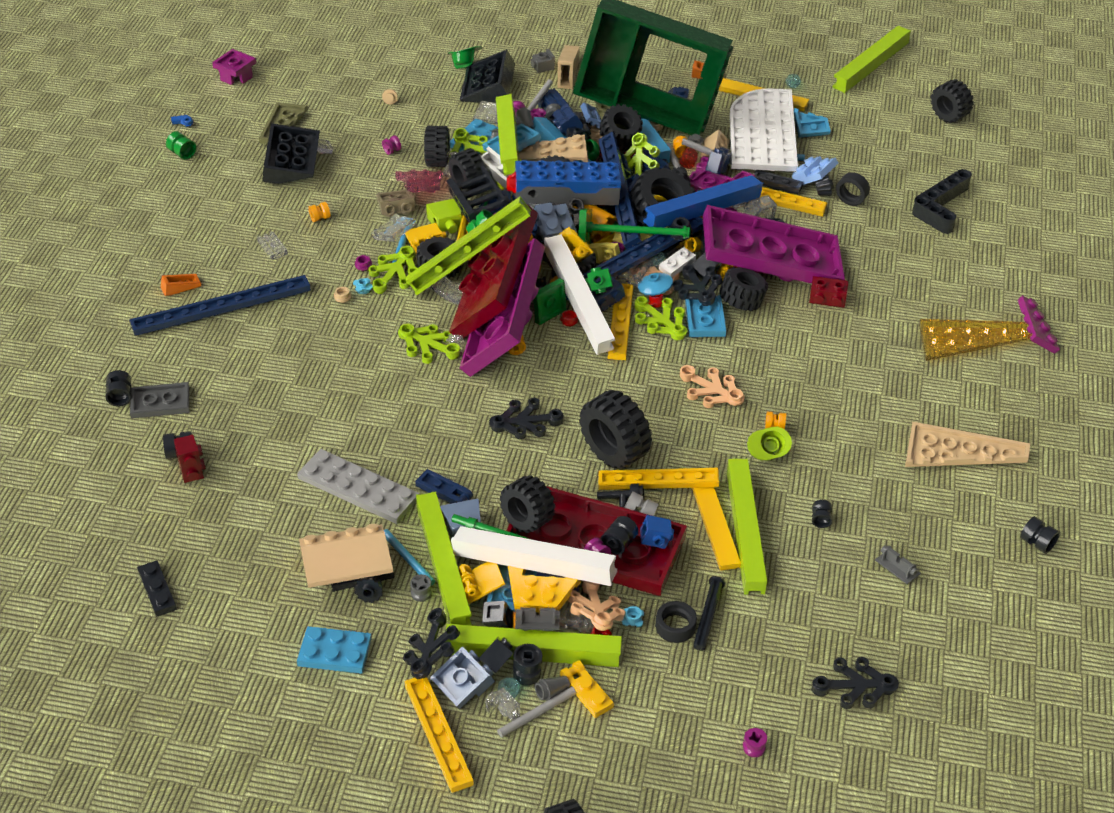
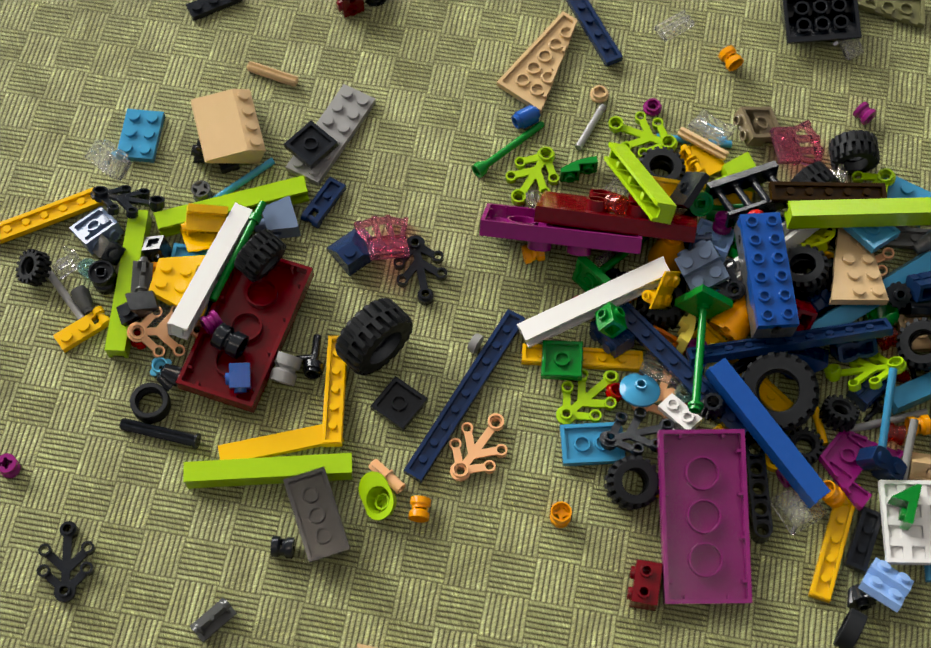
camera: 90 degrees right, 20 degrees up
medium azure plate [353,278,373,294] -> none
none -> black tyre [16,249,52,287]
none -> clear brick [85,138,133,181]
none -> black slope [116,291,160,327]
none -> black piece [156,363,182,391]
none -> yellow panel [185,203,228,233]
none -> tan axle [247,61,299,87]
none -> black brick [283,467,350,563]
none -> black plate [284,121,338,170]
none -> dark blue slope [326,227,381,276]
none -> clear pink plate [354,214,410,260]
none -> light nougat axle [369,459,406,494]
none -> black plate [370,376,428,431]
none -> dark blue plate [403,309,525,483]
none -> light grey tile [467,333,484,354]
none -> green piece [471,121,544,178]
none -> tan wing [497,11,578,114]
none -> blue brick [511,105,540,129]
none -> green tile [541,340,583,381]
none -> light orange wheel [550,501,572,528]
none -> green slope [560,156,598,183]
none -> light grey bar [575,104,607,150]
none -> clear red wheel [604,192,630,215]
none -> black plate [670,172,710,209]
none -> tan axle [677,127,729,161]
none -> dark brown plate [768,181,887,203]
none -> dark azure bar [878,367,898,448]
none -> green slope [888,484,922,531]

